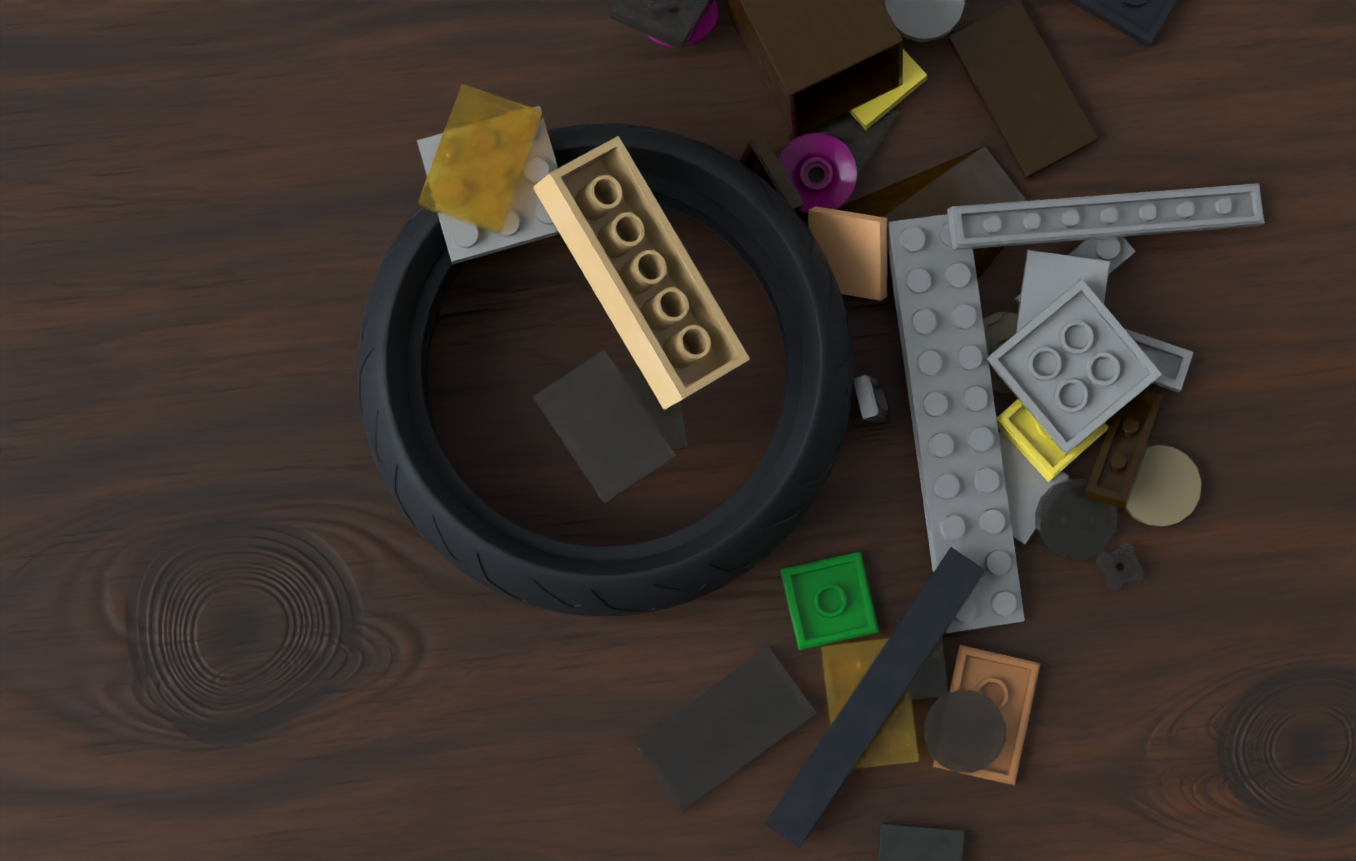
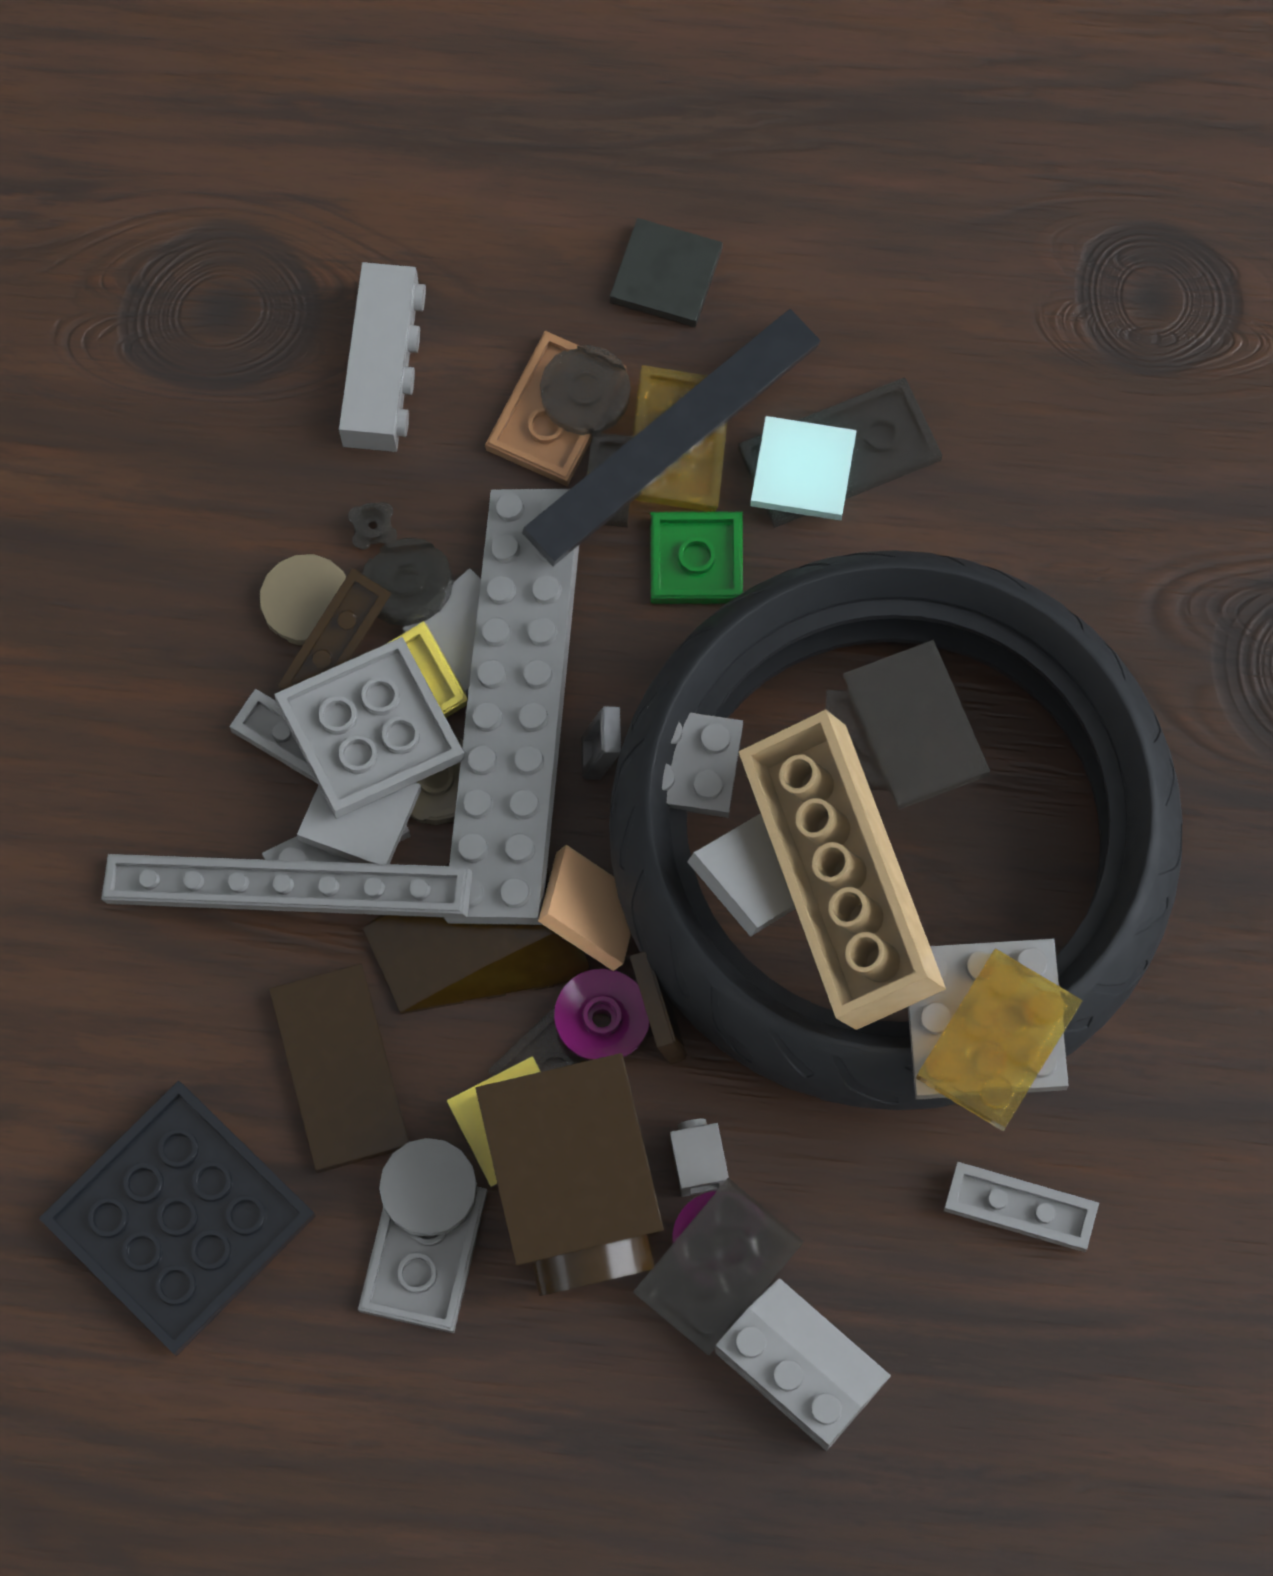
camera: 165 degrees left, 10 degrees down
none -> light grey brick [339,262,426,452]
none -> light grey plate [647,706,743,818]
none -> light grey brick [670,1119,729,1197]
none -> light grey tile [687,814,796,937]
none -> light aqua tile [751,416,856,521]
none -> light grey plate [944,1162,1099,1252]

